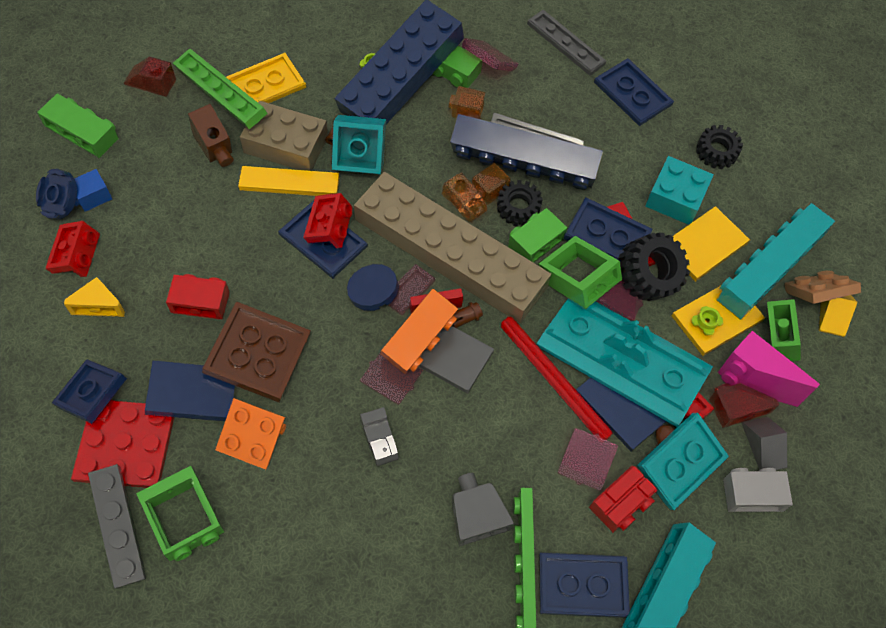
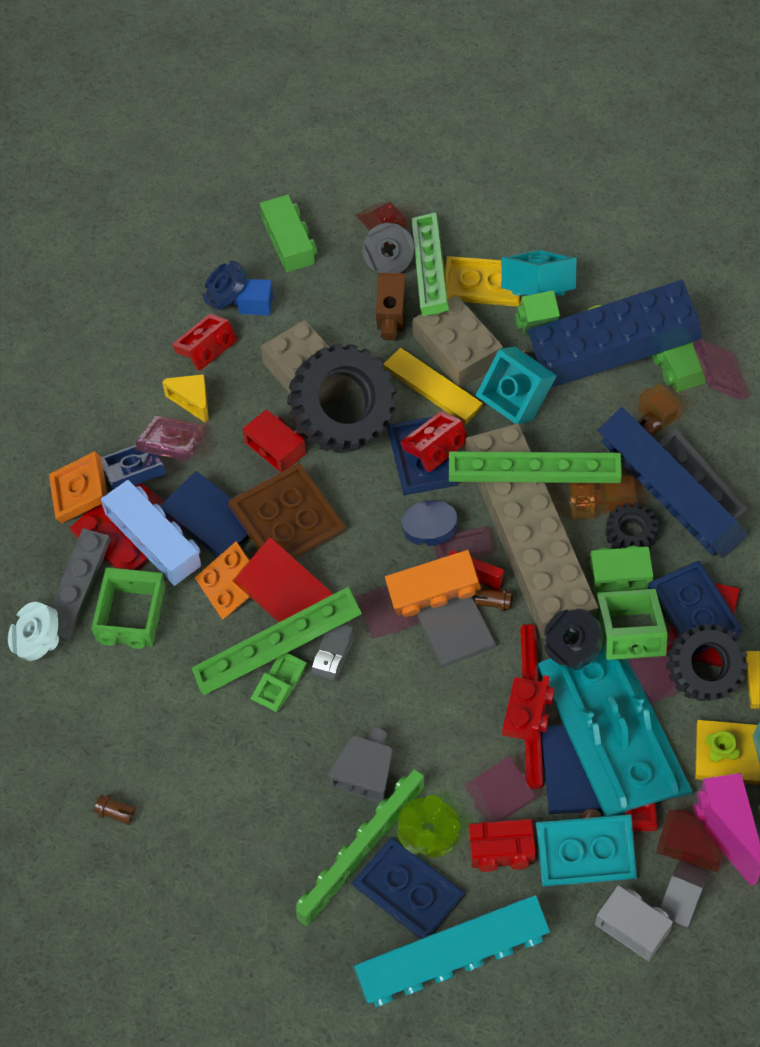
camera: 45 degrees right, 5 degrees down
none -> light aqua plate [8,602,59,661]
none -> orange plate [49,451,107,523]
none -> light blue brick [101,480,201,586]
none -> clear pink tile [136,416,206,461]
none -> bright green plate [192,587,362,695]
none -> red tile [232,537,333,622]
none -> bright green slope [250,653,309,713]
none -> dark tan brick [261,320,353,407]
none -> black tyre [287,344,397,453]
none -> dark grey plate [363,222,414,273]
none -> clear neon green plate [397,795,460,858]
none -> bright green plate [449,452,621,483]
none -> teal brick [501,250,577,296]
none -> red bracket [502,675,555,742]
none -> bright green brick [515,290,560,335]
none -> black plate [544,608,606,670]

